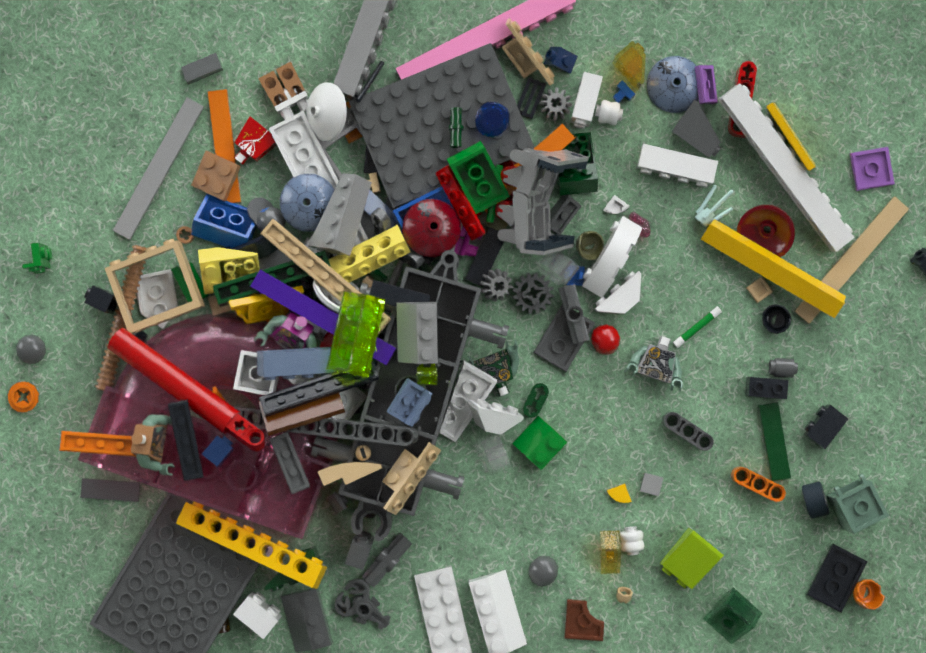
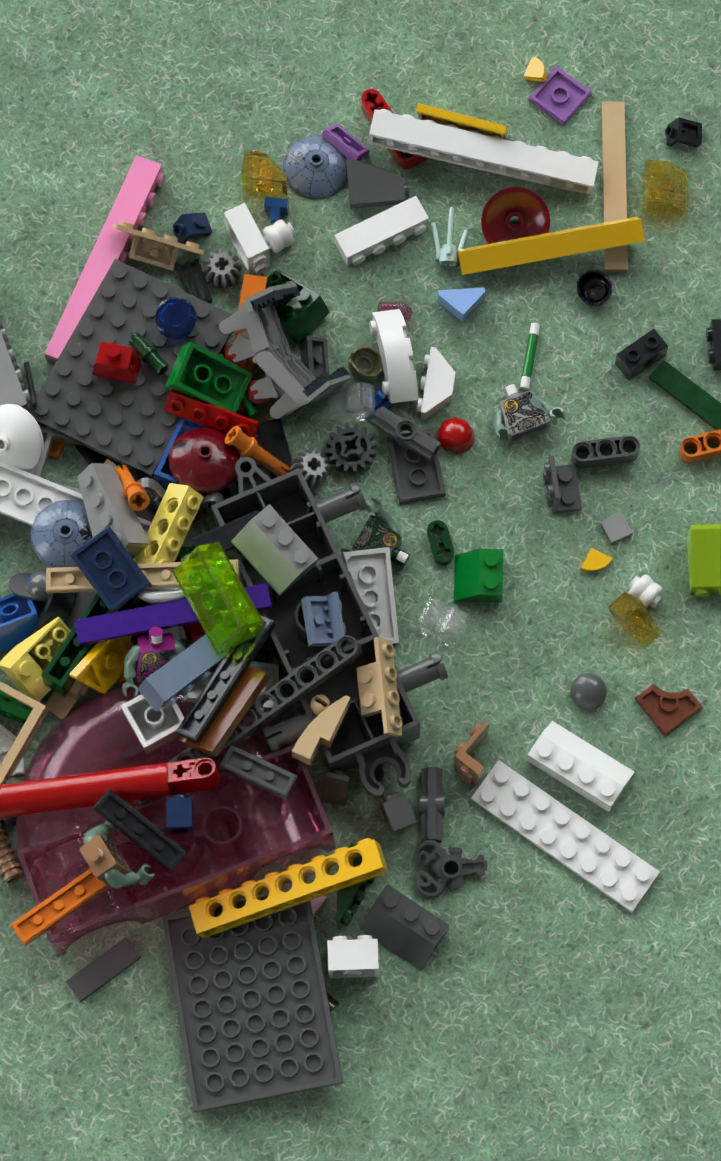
camera: 40 degrees left, 15 degrees down
clear neon green tile [417,363,437,385] -> none
white slope [468,399,524,435] -> none
white tile [603,195,629,214] -> none
tan hinge [616,587,633,604] -> none
tan tile [746,277,773,303] -> none
dark grey brick [769,358,798,378] -> none
none -> dark blue tile [70,526,152,613]
none -> red torso [92,342,141,384]
none -> orange pin [115,465,150,511]
none -> orange pin [225,426,290,477]
none -> light blue slope [438,288,485,322]
none -> medium nougat bracket [453,721,490,786]
none -> yellow tile [524,57,547,82]
none -> dark grey bracket [543,455,582,514]
none -> clear yellow slope [641,159,689,214]

